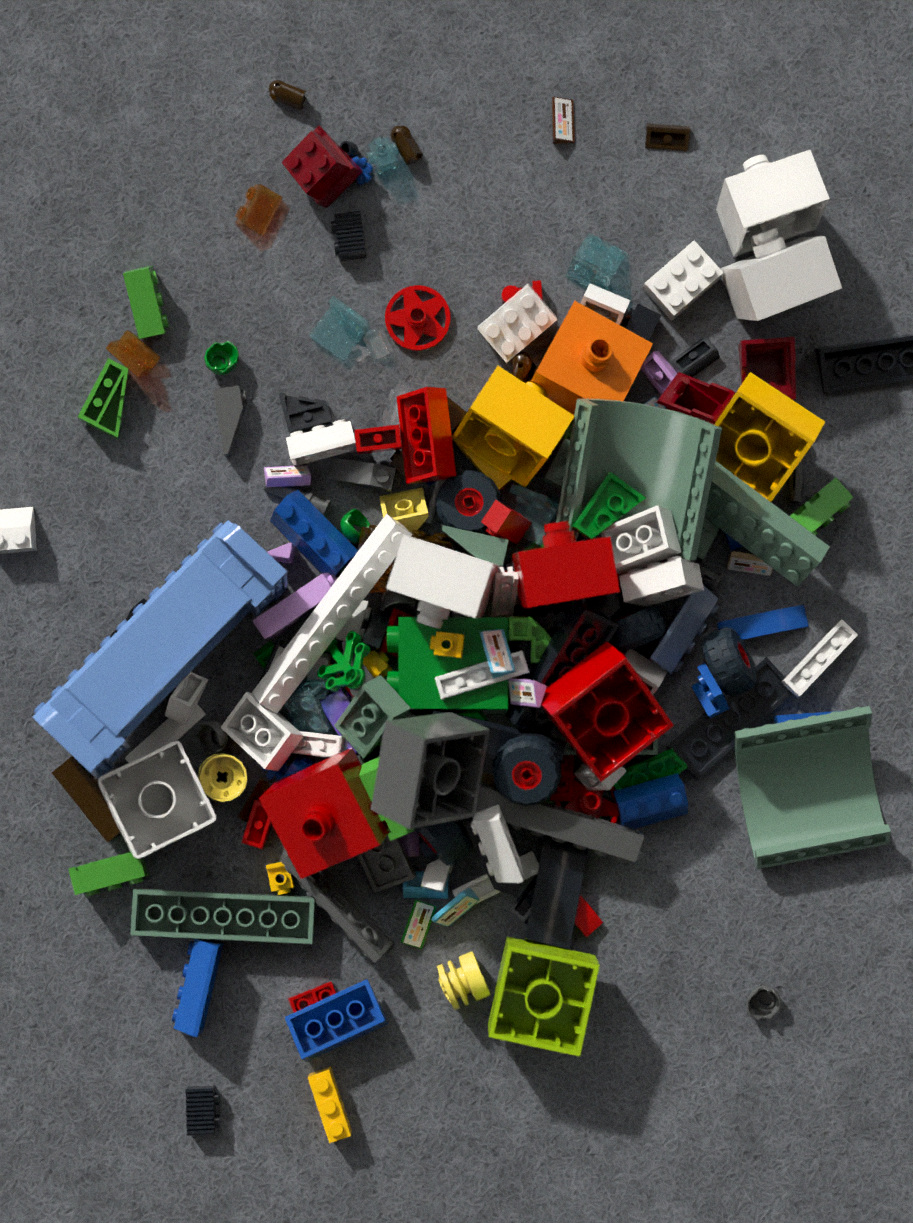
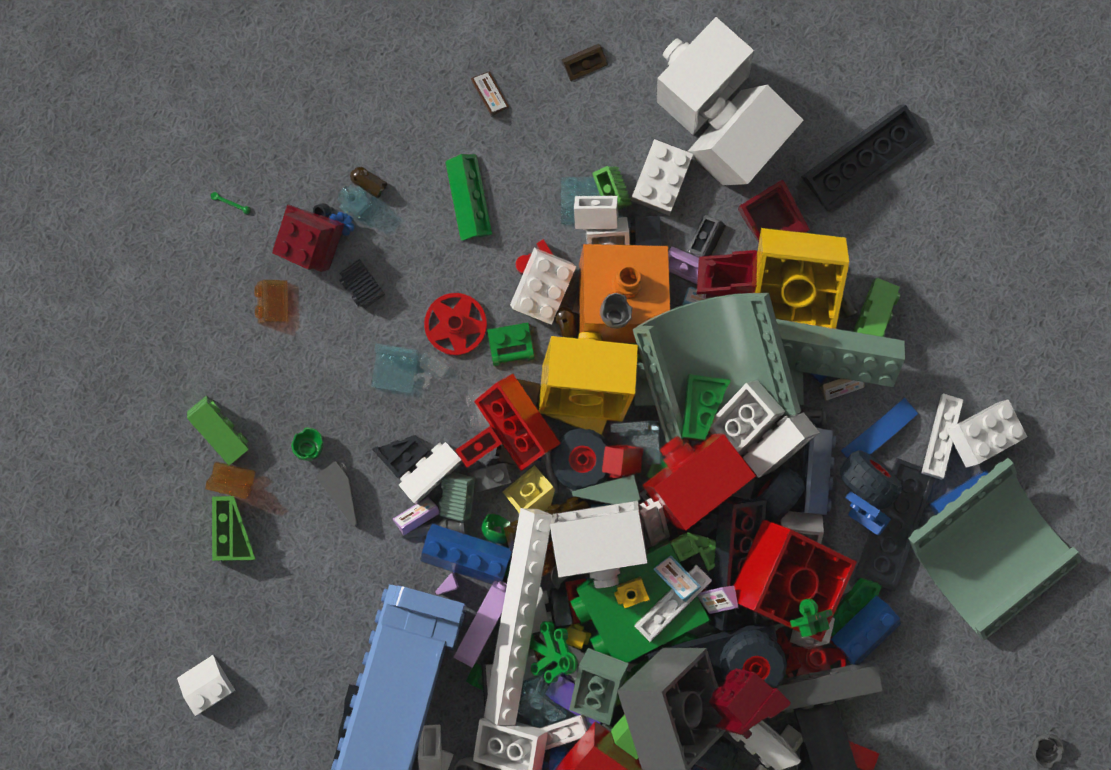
camera: 30 degrees left, 0 degrees up
dark brown piece [269,80,307,110] -> none
none -> green hinge [211,192,251,214]
none -> sand green brick [439,472,475,522]
none -> green panel [445,154,492,241]
none -> green plate [487,322,535,366]
none -> white brick [574,196,618,230]
none -> bright green brick [592,166,632,211]
none -> dark grey hair [599,293,632,329]
none -> dark red piece [709,668,791,739]
none -> green hips [790,599,833,637]
none -> white brick [947,399,1027,467]

